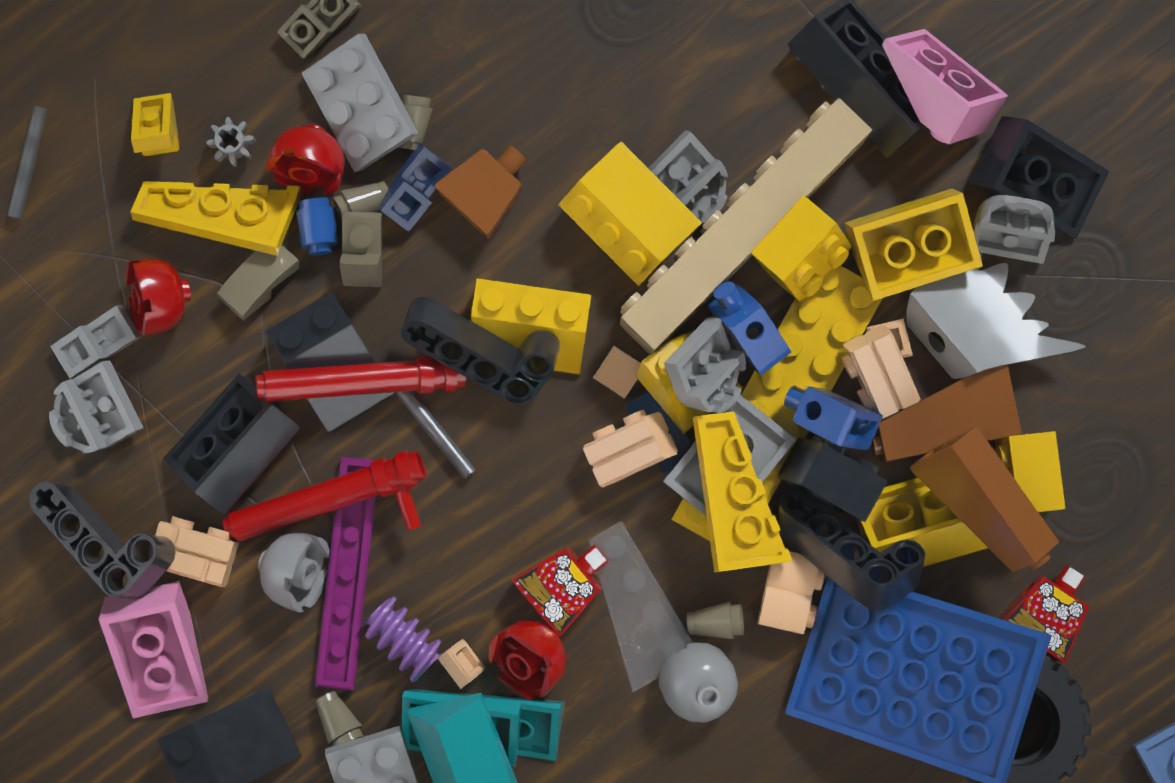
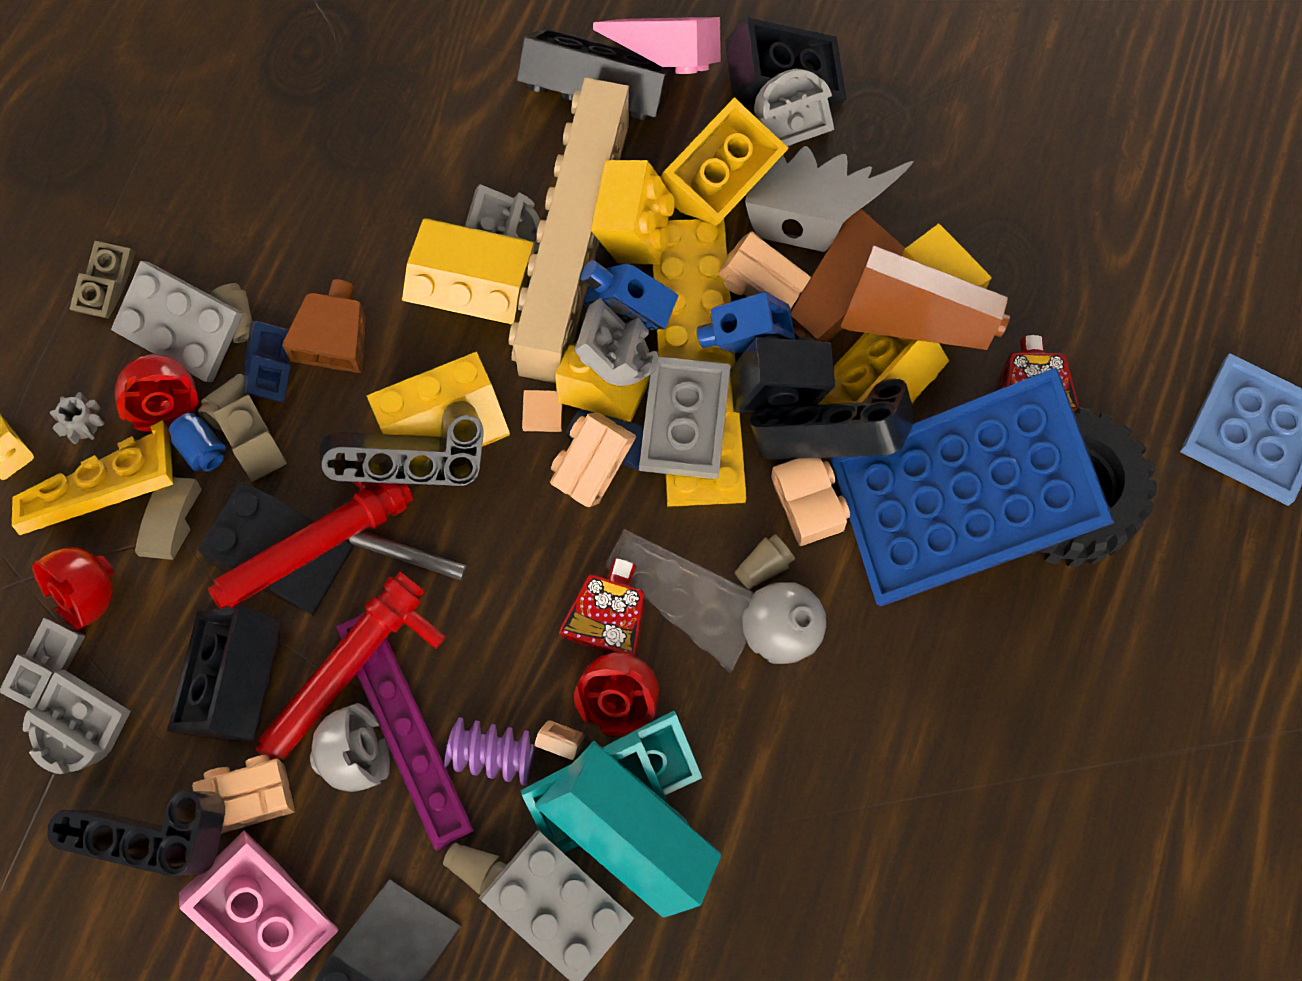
camera: 30 degrees left, 15 degrees down
yellow wing [693,412,793,572] -> none

